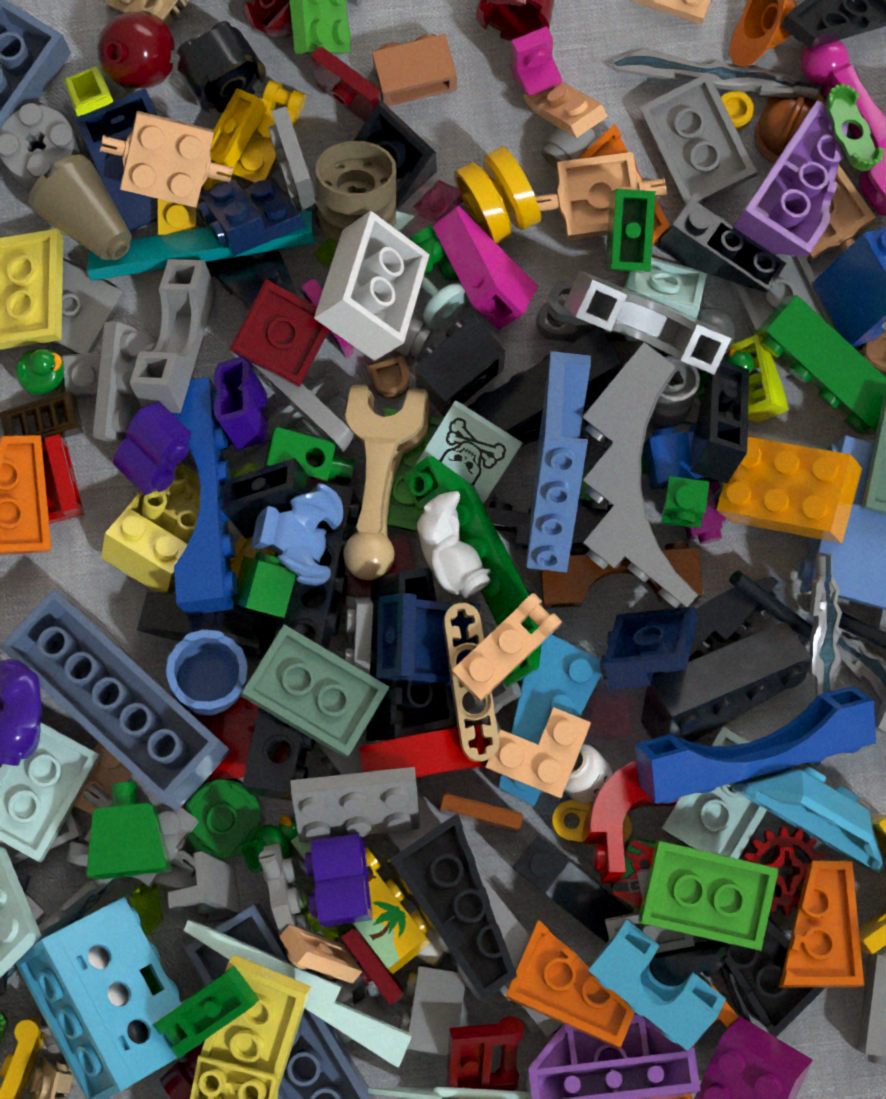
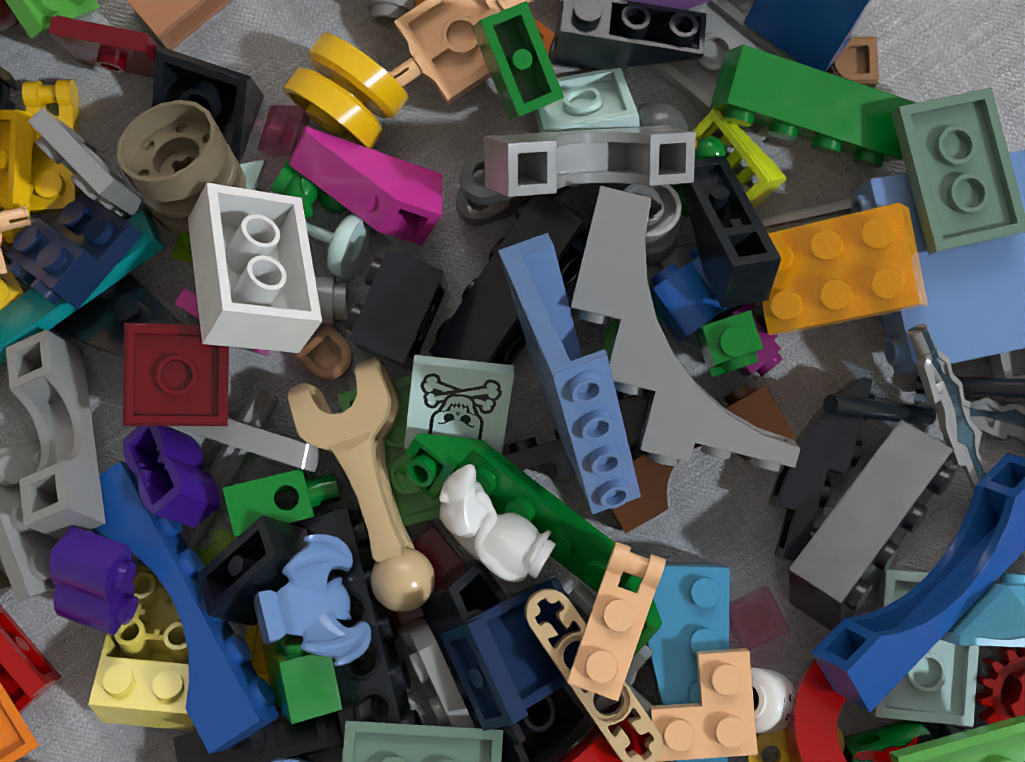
camera: 25 degrees left, 5 degrees up
dark blue plate [600,607,698,689] -> none

